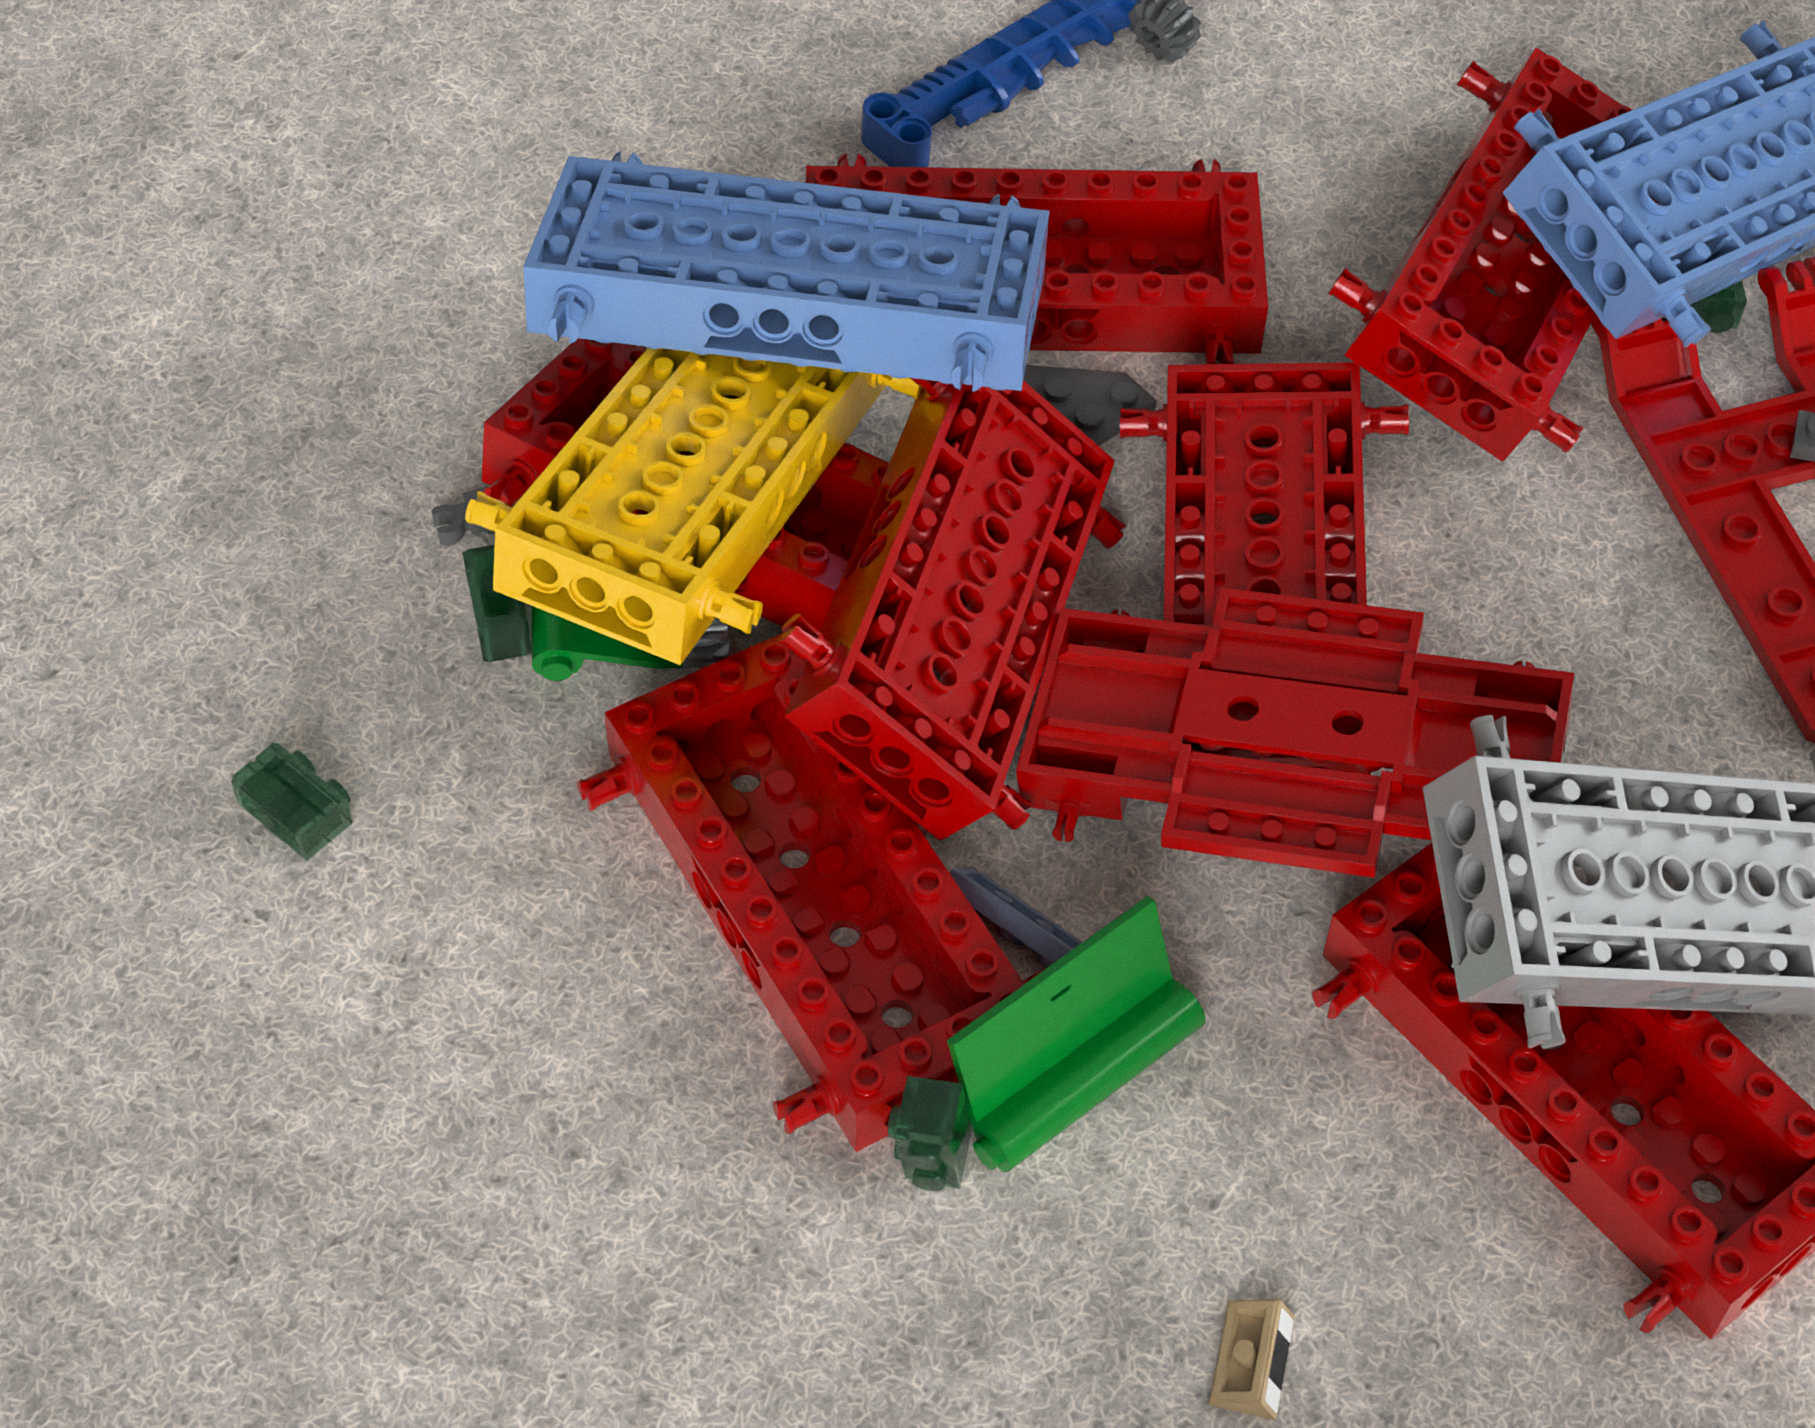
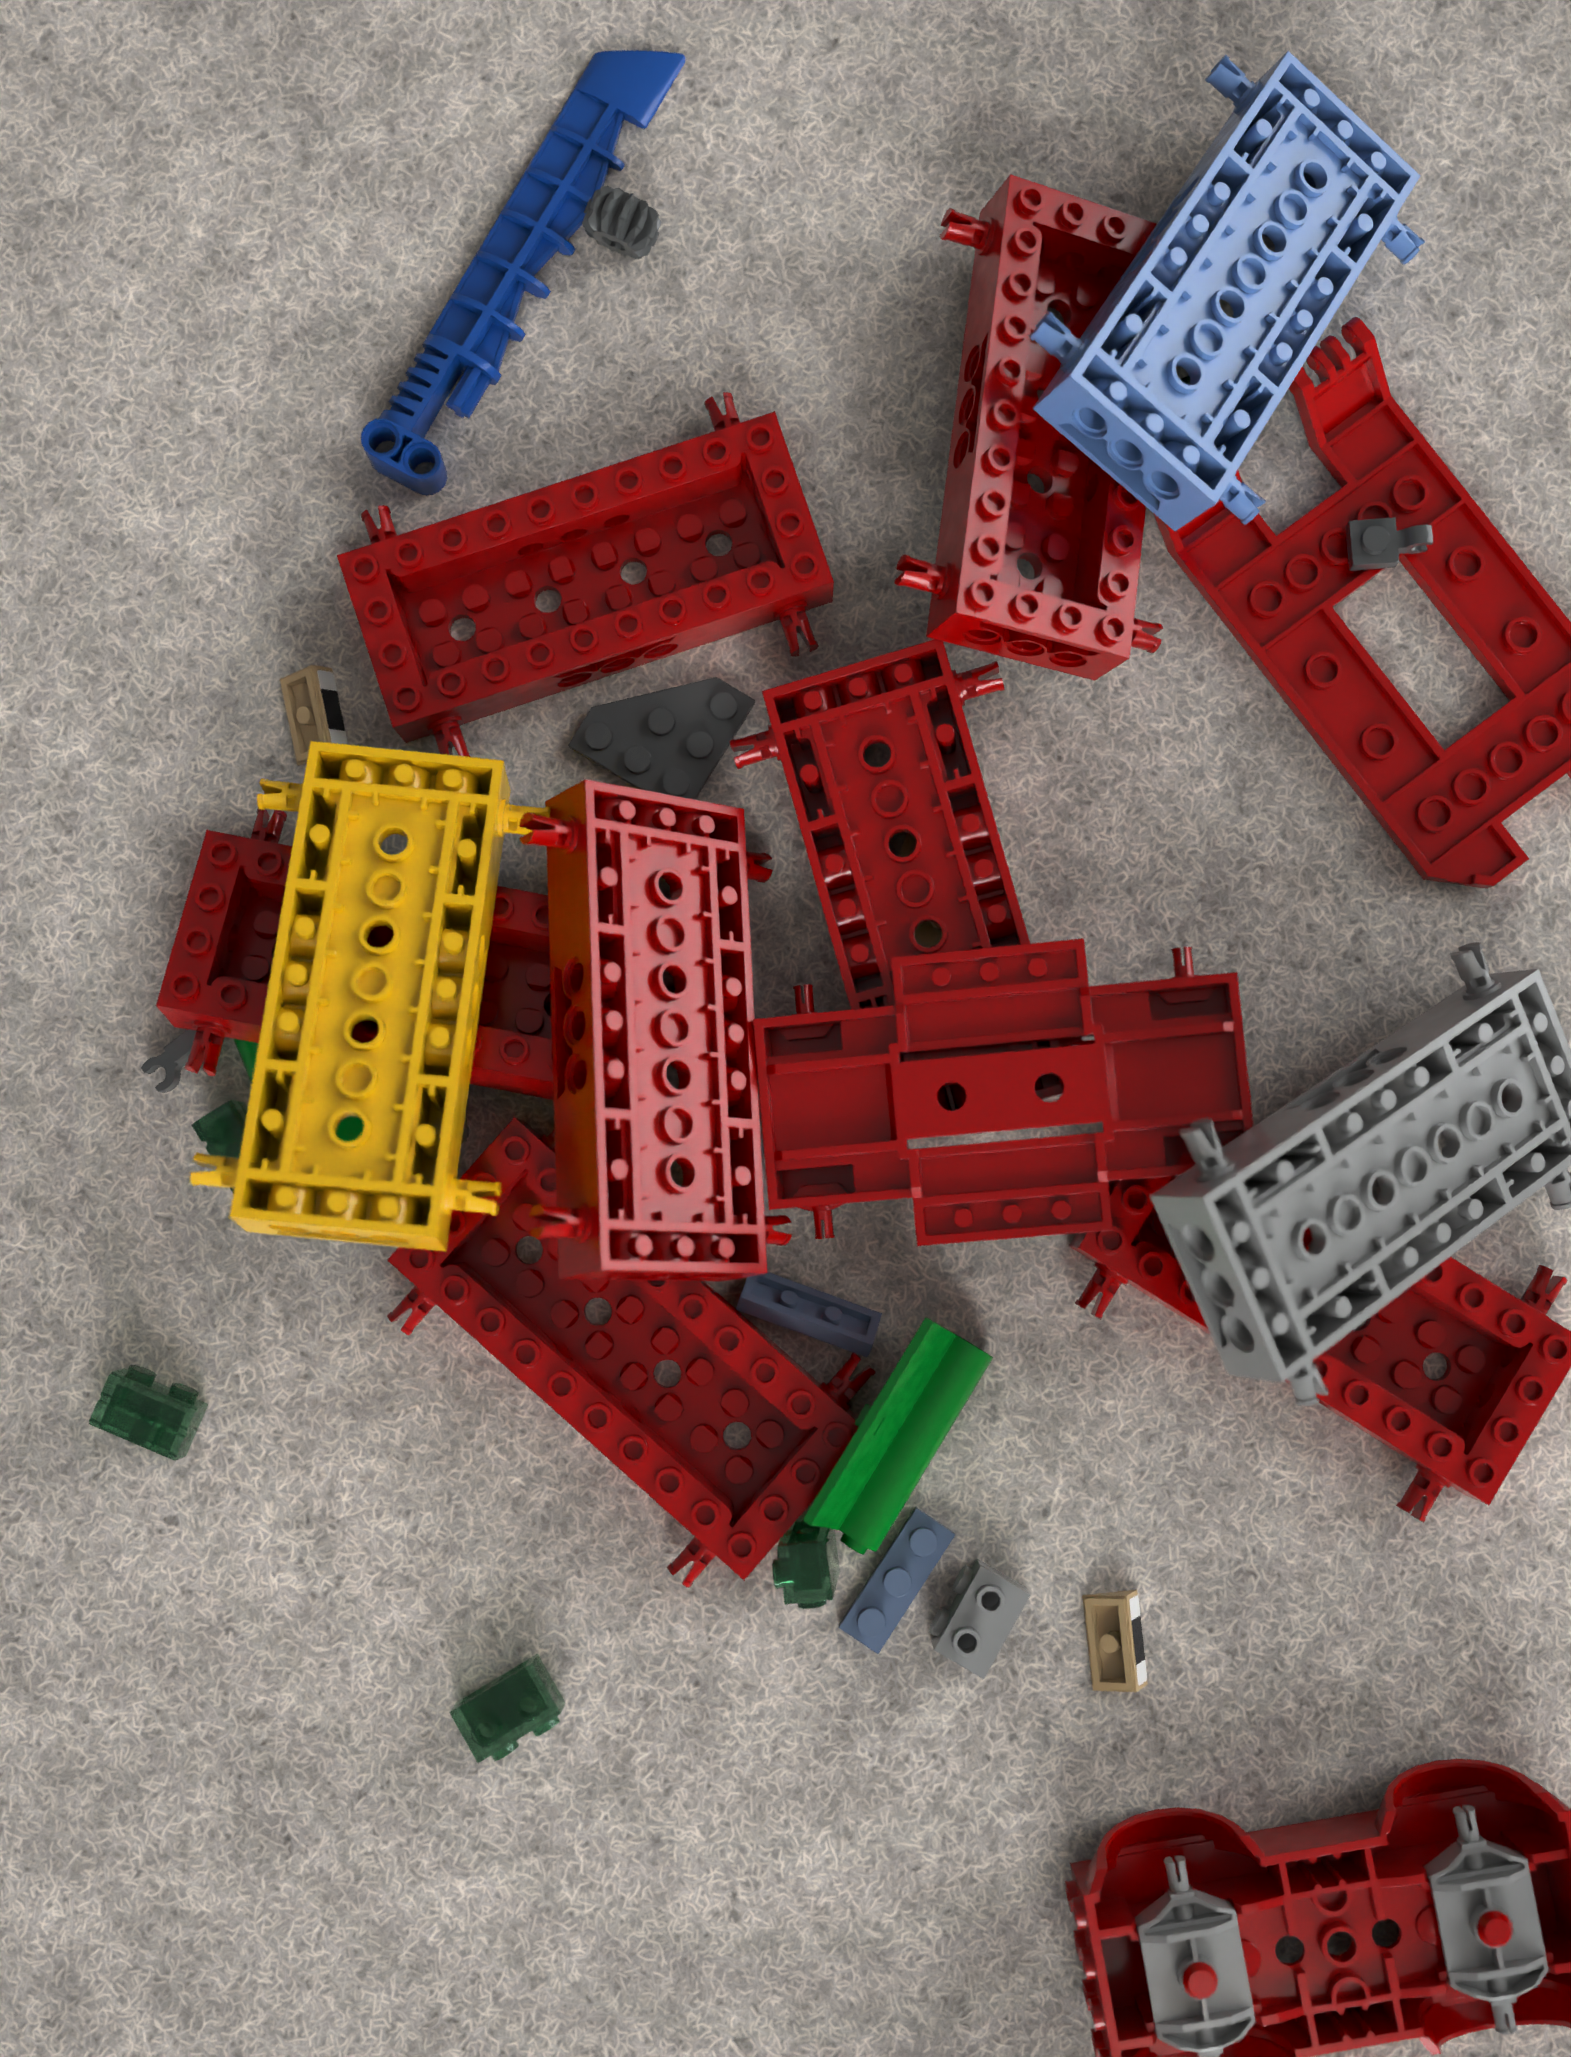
camera: 15 degrees left, 30 degrees up
medium blue piece [523,151,1049,392] -> none
none -> clear green brick [450,1654,565,1763]
none -> sand blue plate [839,1506,955,1654]
none -> light grey brick [929,1559,1030,1679]

